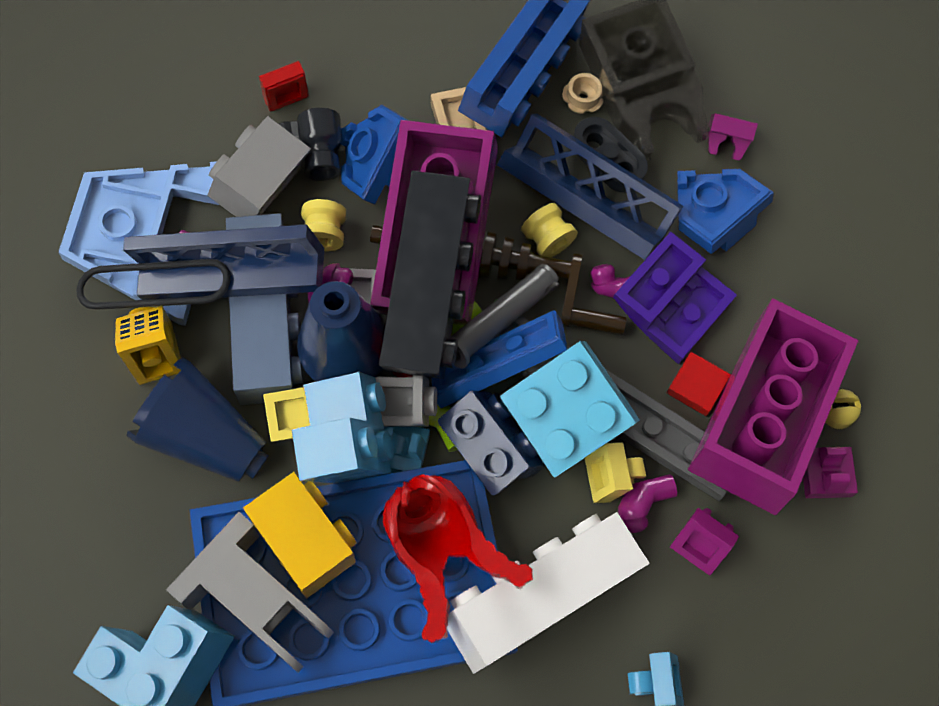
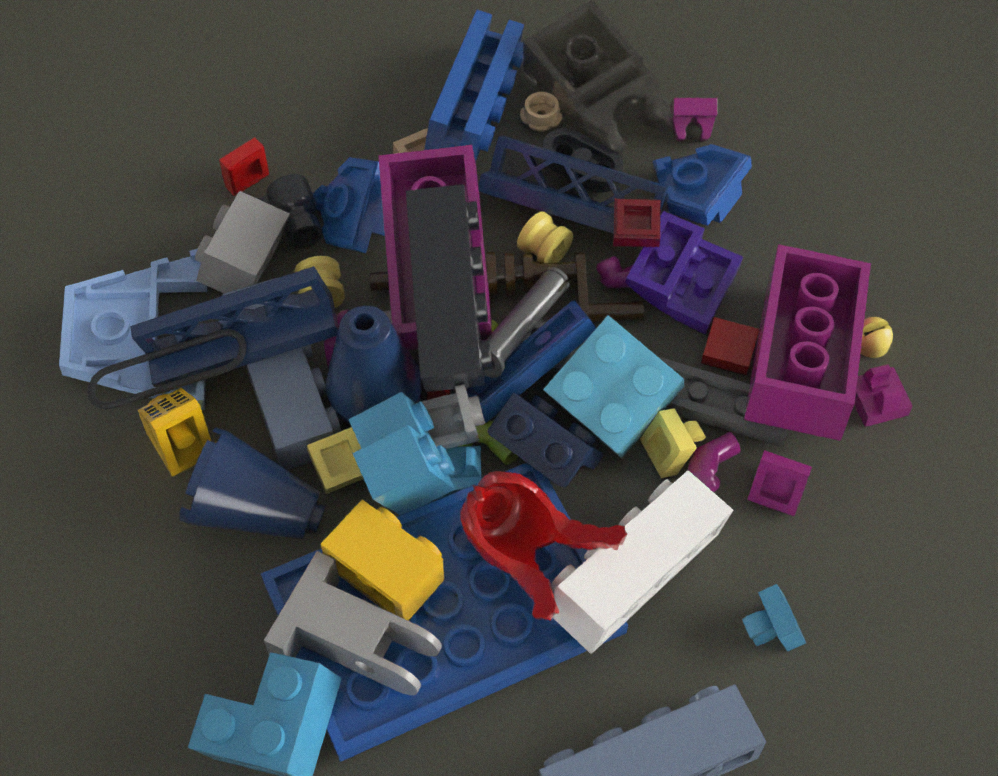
camera: 10 degrees left, 10 degrees down
none -> dark red tile [613,199,660,247]

